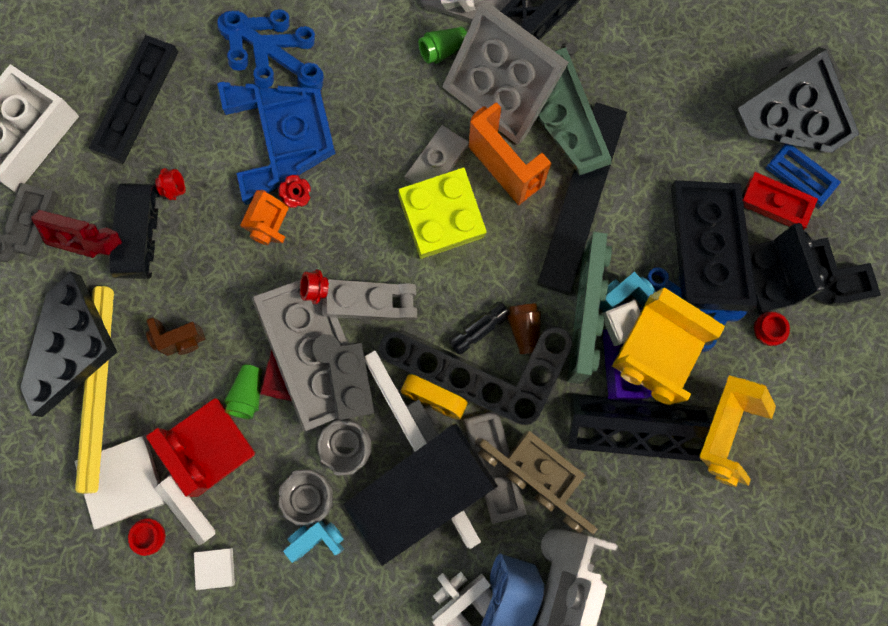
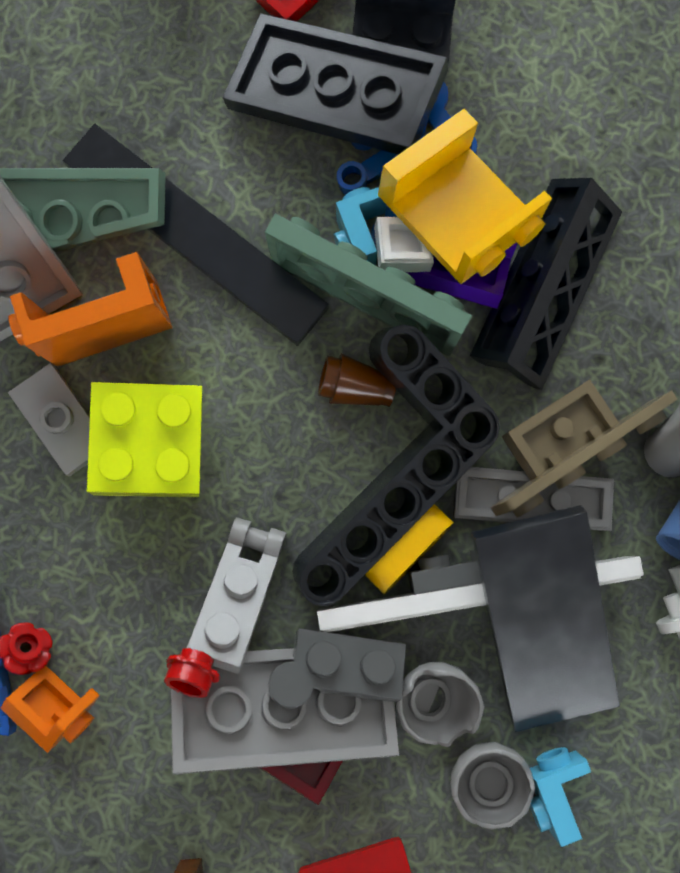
camera: 70 degrees left, 5 degrees up
bright green cone [224,365,262,419] -> none
black axle [449,301,510,355] -> none
yellow panel [699,375,776,487] -> none
red plate [754,312,790,346] -> none

